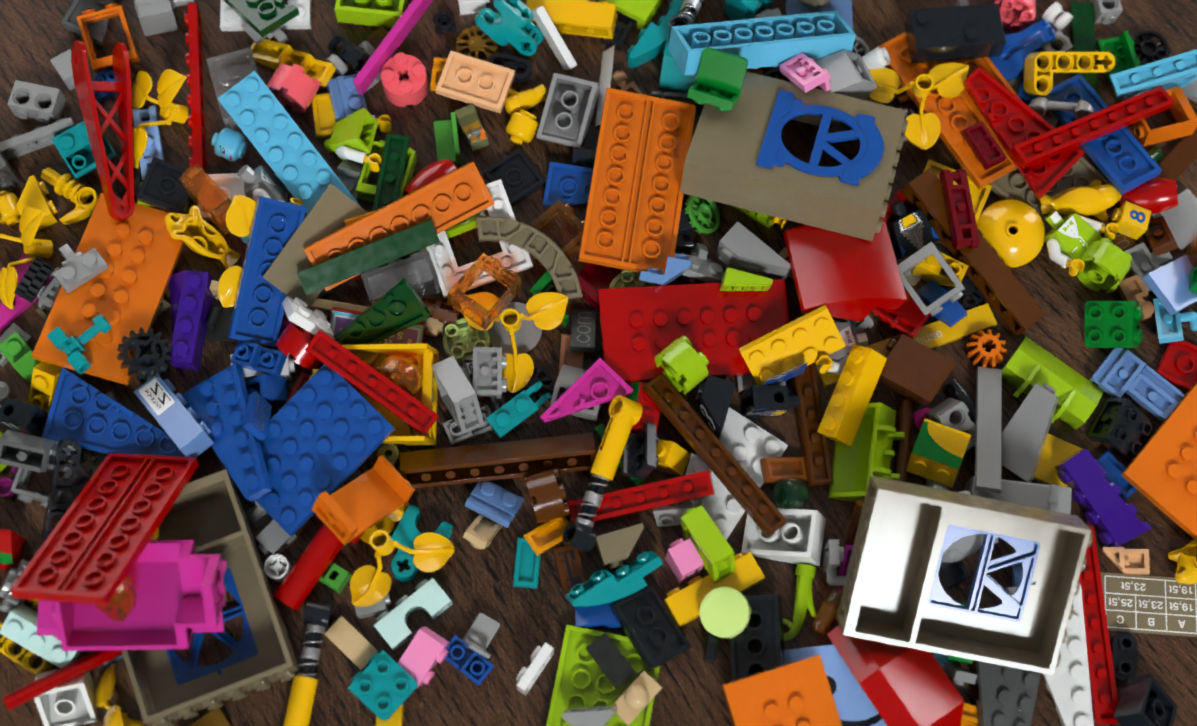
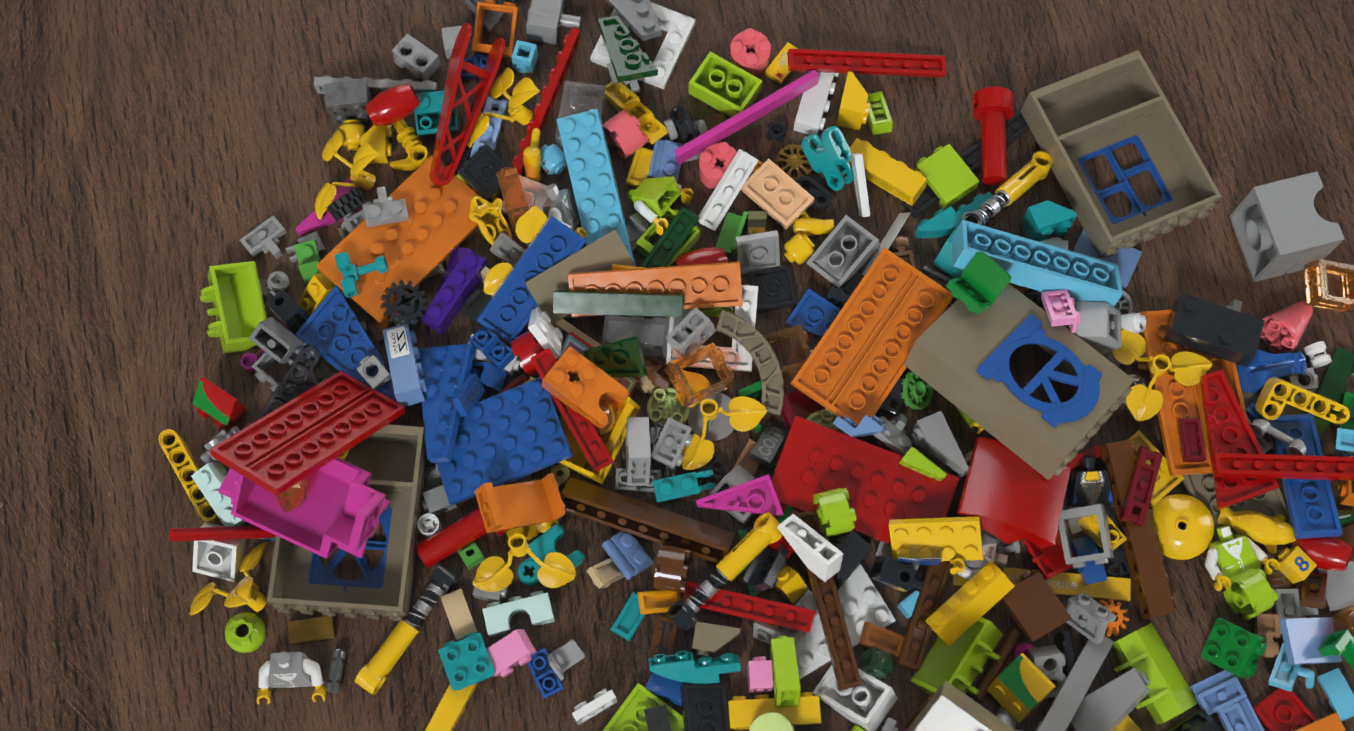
camera: 30 degrees right, 0 degrees up
none -> light grey brick [357,355,392,391]
none -> red piece [365,84,421,127]
none -> reddish brown tile [367,317,394,344]
none -> light grey plate [490,233,525,267]
none -> medium azure brick [511,40,538,73]
none -> yellow piece [523,128,542,182]
none -> orange brick [542,346,629,428]
none -> light grey brick [665,307,716,361]
none -> white plate [699,149,758,231]
none -> light grey plate [735,230,780,274]
none -> white slope [778,514,843,582]
none -> medium azure slope [897,590,919,619]
none -> light grey bracket [1066,593,1116,645]

